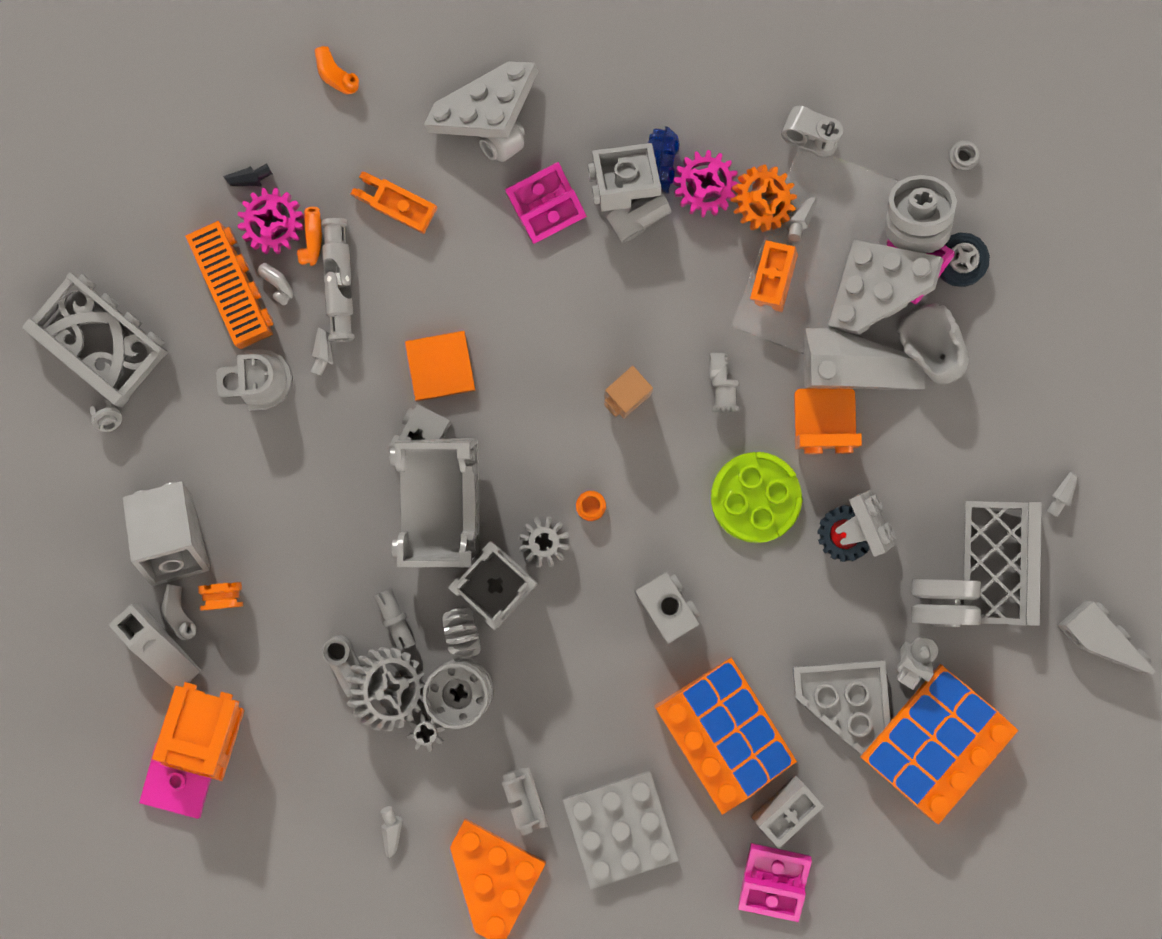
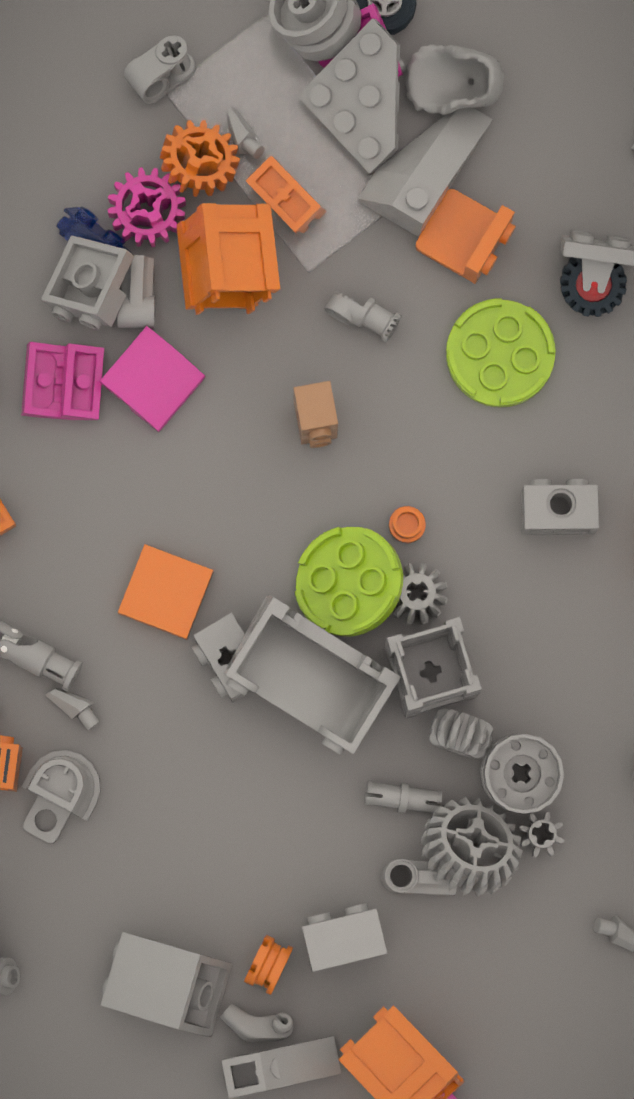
camera: 60 degrees left, 5 degrees down
none -> dark pink slope [100,326,206,432]
none -> orange container [176,203,280,315]
none -> lime tile [295,527,403,637]
none -> light grey brick [302,903,388,972]

